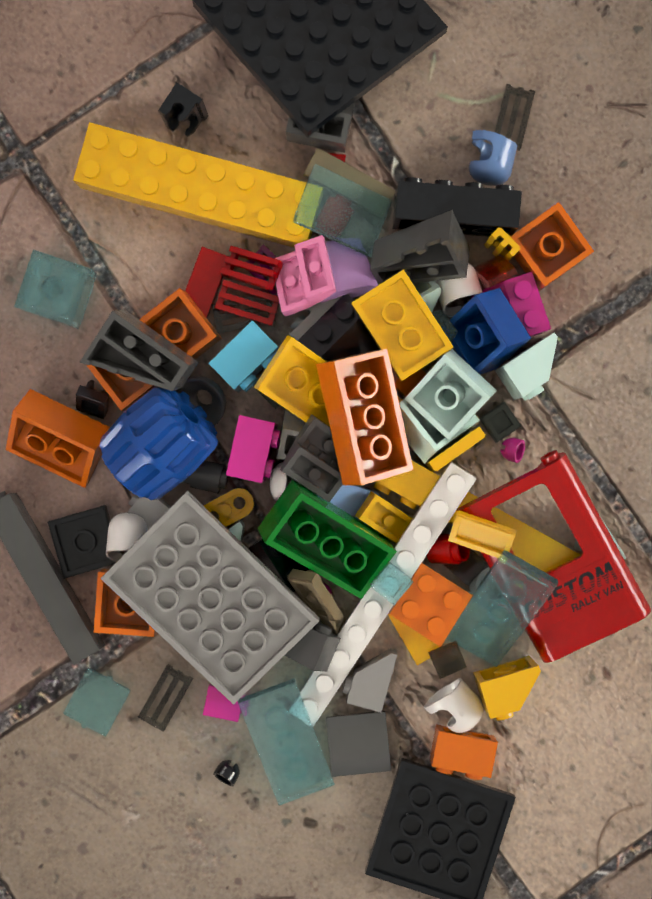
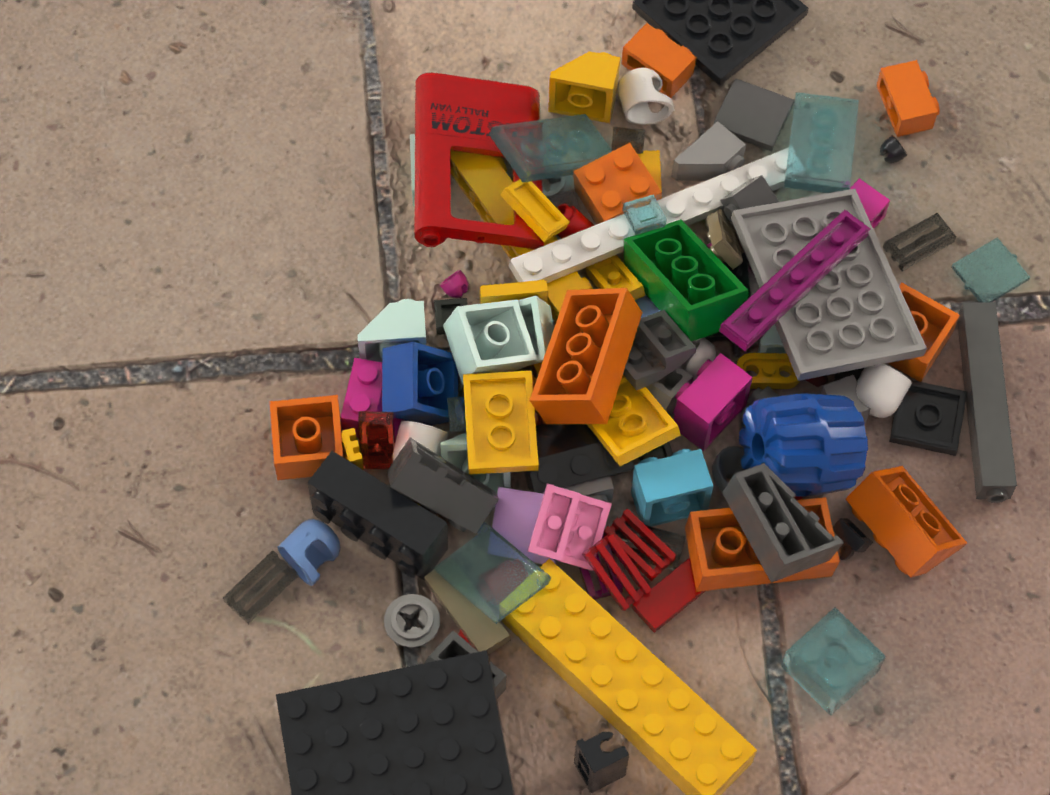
camera: 150 degrees left, 25 degrees down
none -> light grey gear [384,594,440,650]
none -> magenta tile [719,210,871,351]
none -> orange brick [876,60,940,137]

